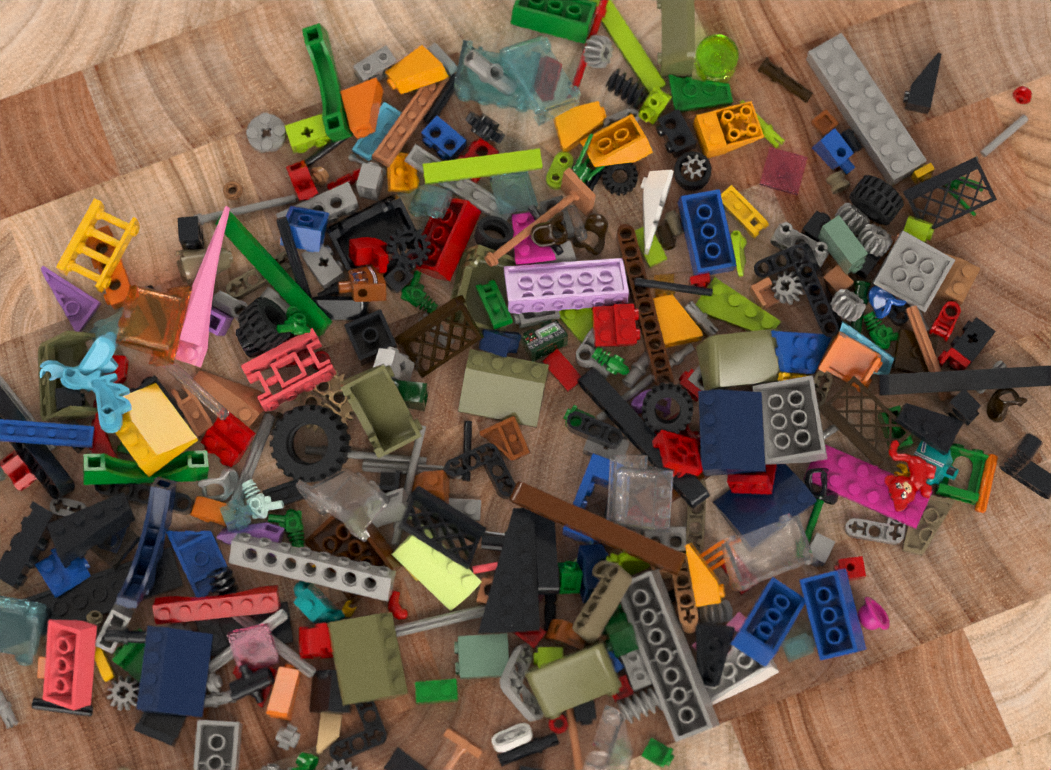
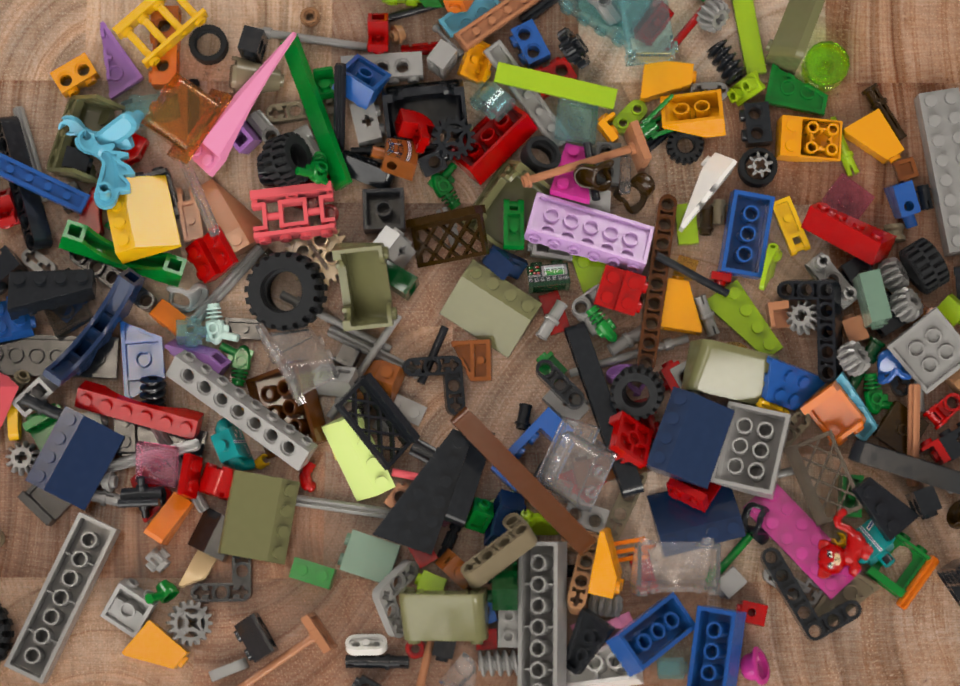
camera: 25 degrees right, 5 degrees up
none -> light orange brick [50,52,101,98]
none -> red plate [177,453,203,499]
none -> black tyre [189,24,229,65]
none -> green bracket [313,66,334,100]
none -> black pin [514,403,532,431]
none -> light grey pin [535,299,568,341]
none -> light orange bracket [596,111,619,143]
none -> black beam [760,547,862,641]
none -> red wedge [801,202,897,265]
none -> light orange slope [842,108,905,164]

